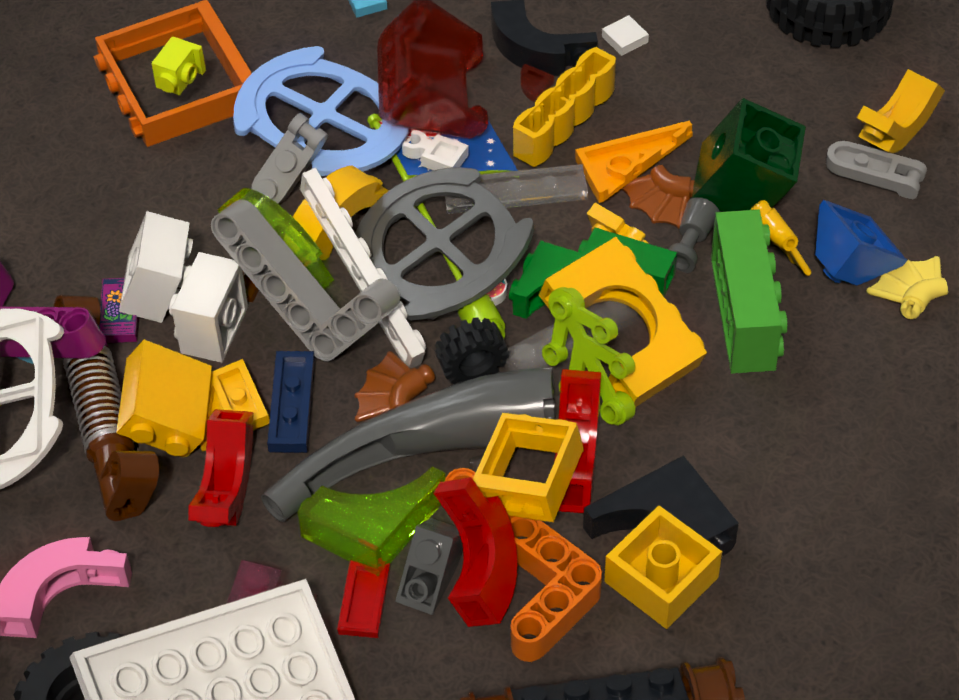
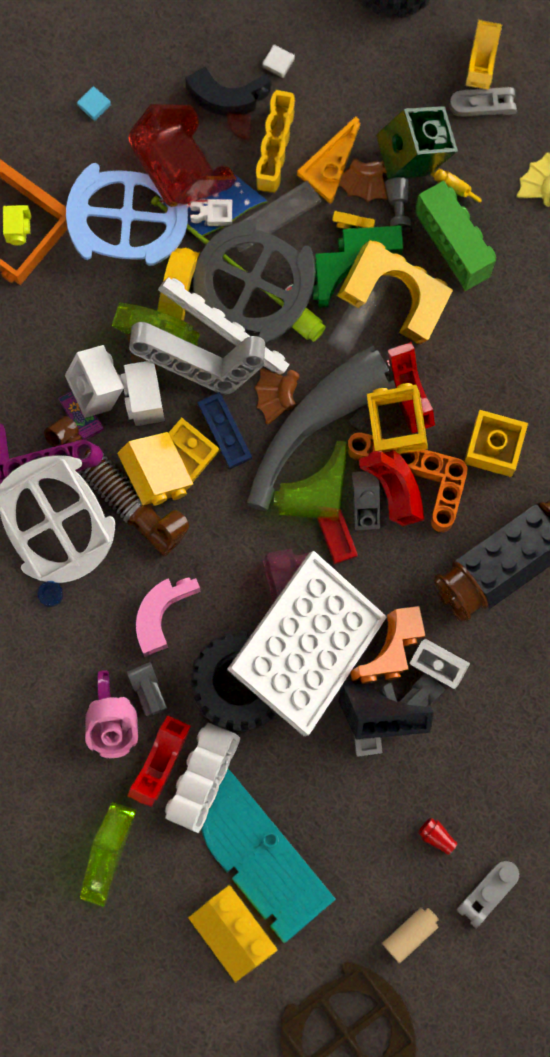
camera: 30 degrees left, 25 degrees up
red arch [188,409,253,527] -> none
light grey plate [252,113,329,207] -> none
black tyre [435,318,509,384] -> none
lime plant [542,287,635,425] -> none
black arch [583,455,739,556] -> none
blue slope [815,200,907,286] -> none

